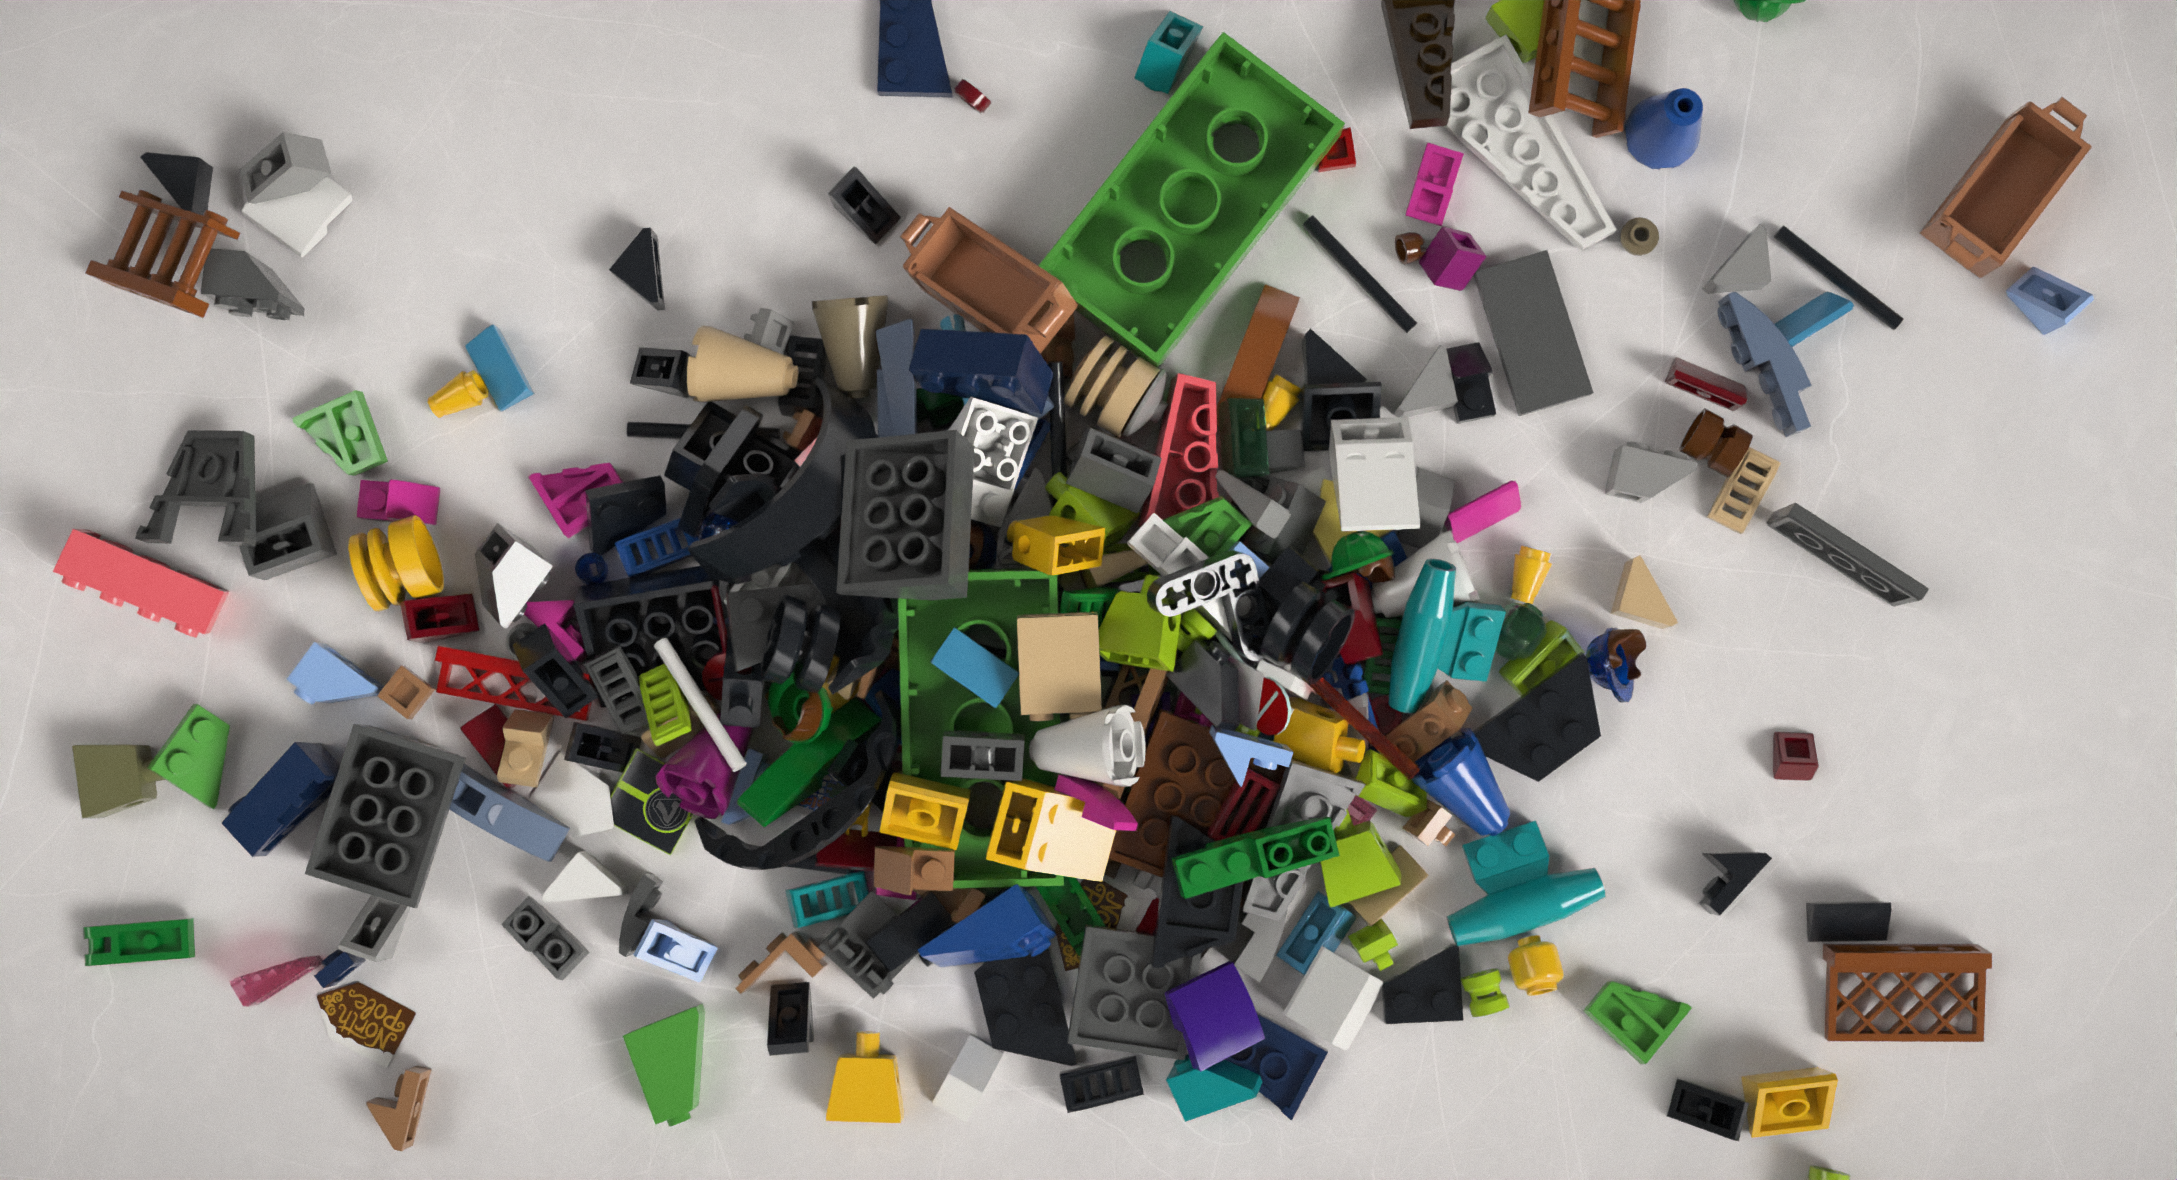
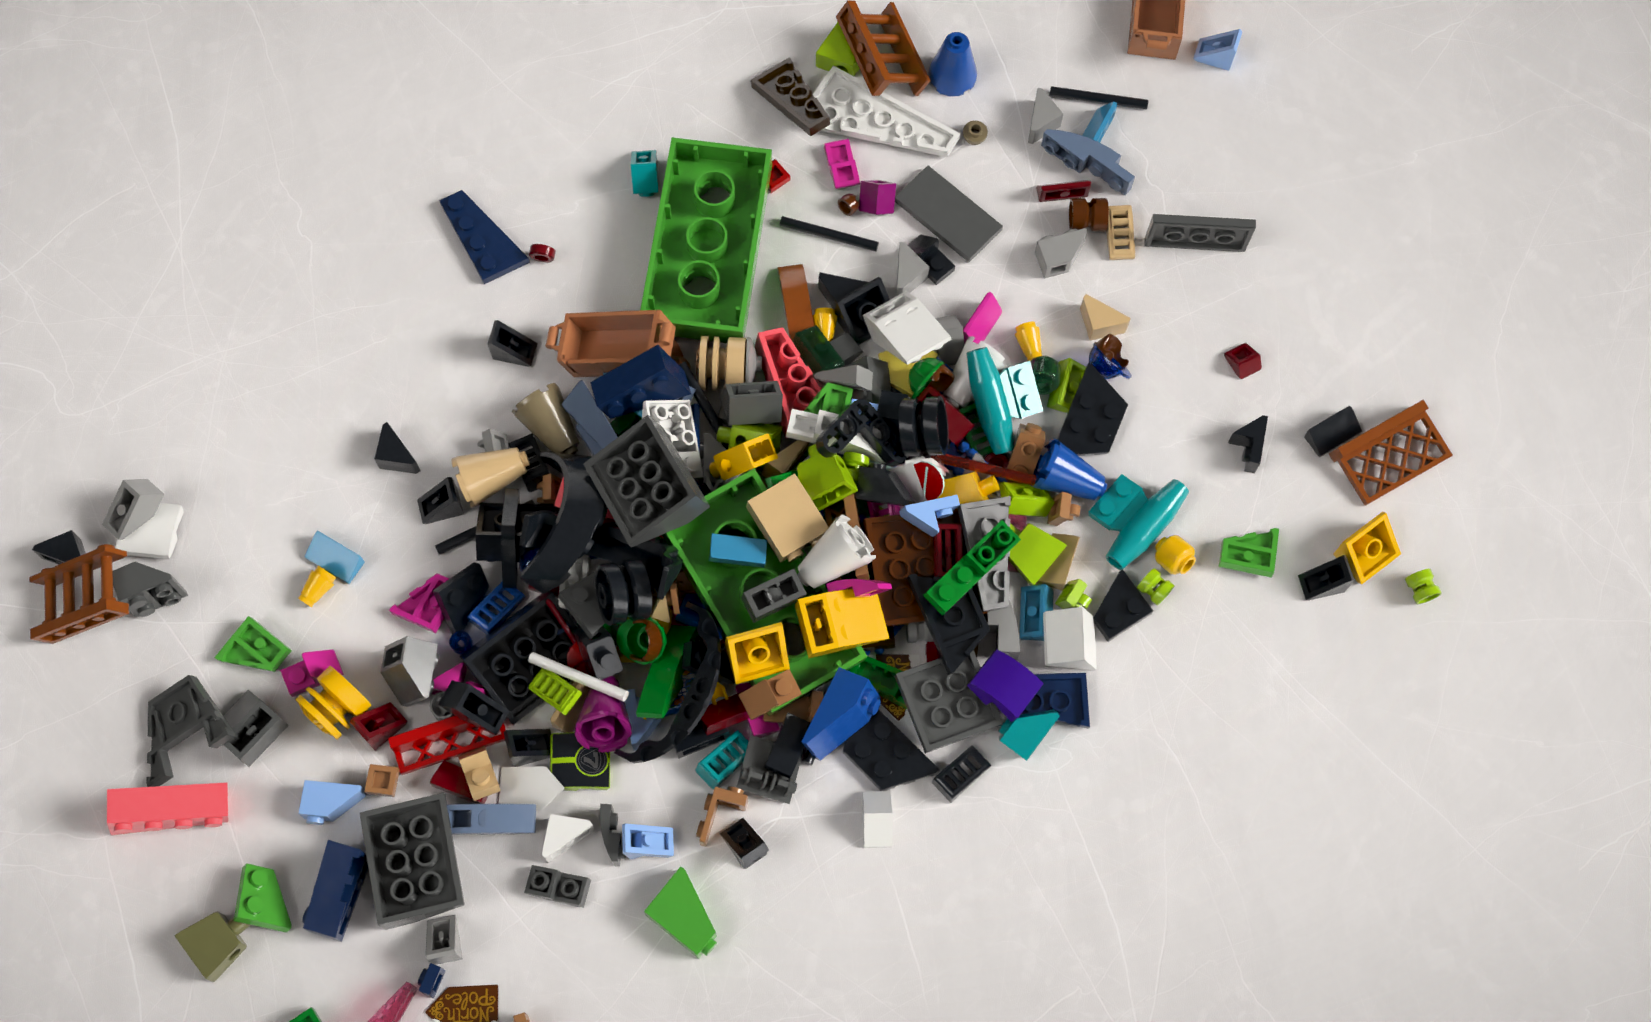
camera: 35 degrees left, 15 degrees down
dark grey slope [584,645,648,734] -> none
yellow torso [826,1031,904,1123] -> none

